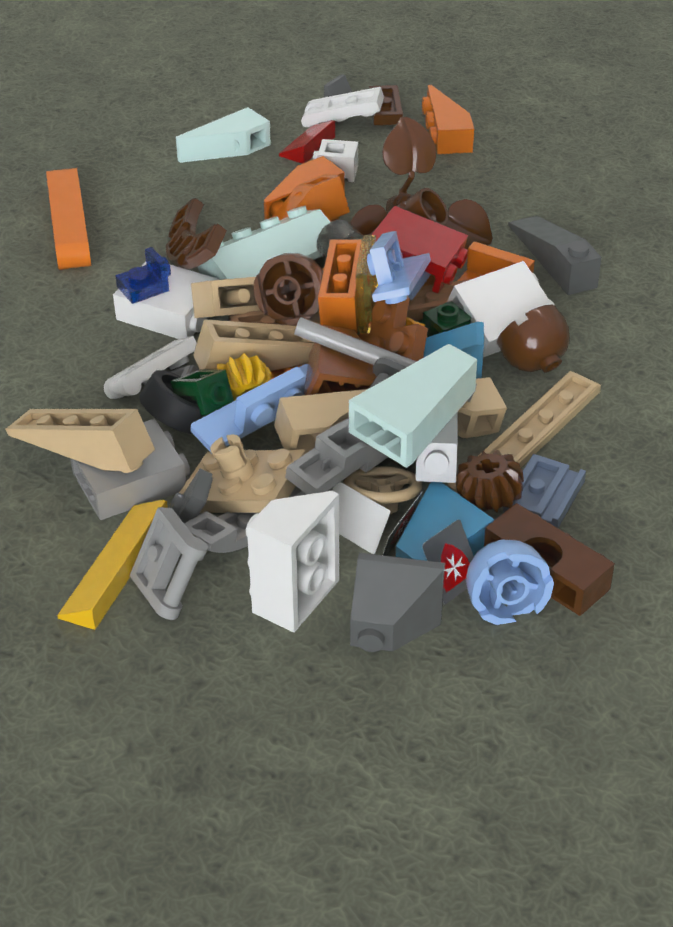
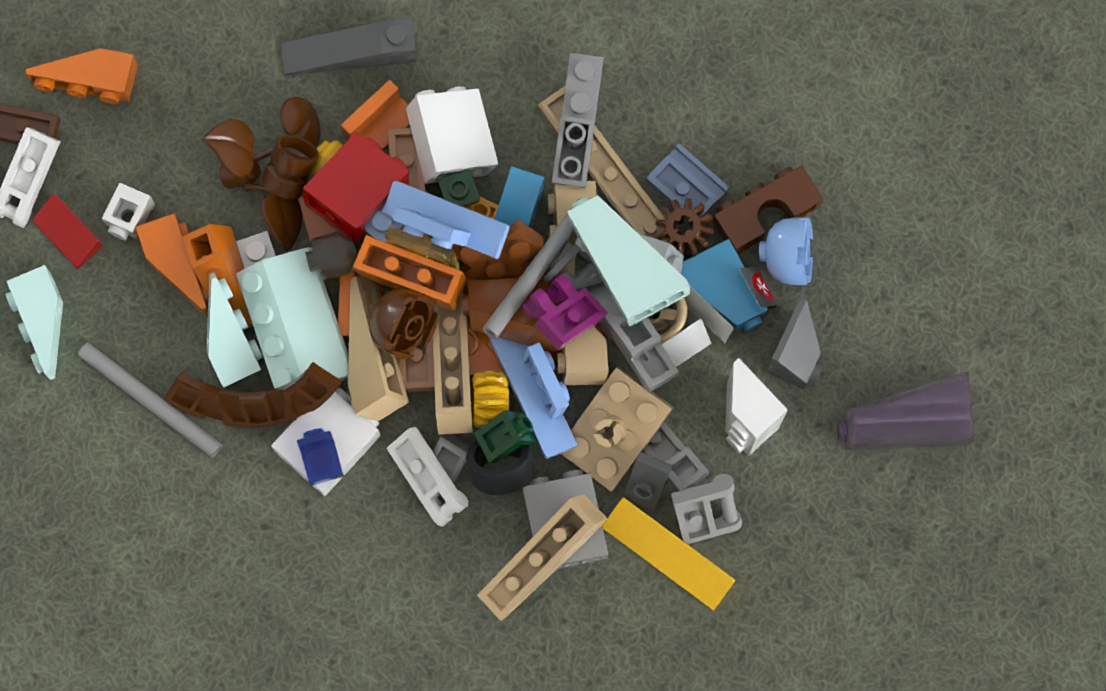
camera: 75 degrees left, 35 degrees up
orange beam [46,168,92,270] -> none
reddish brown cylinder [496,304,570,373] -> none
none -> light grey piece [78,342,222,458]
none -> light aqua slope [206,272,263,388]
none -> magenta plate [522,274,608,351]
none -> light grey slope [552,53,604,188]
none -> clear purple slope [837,372,974,450]

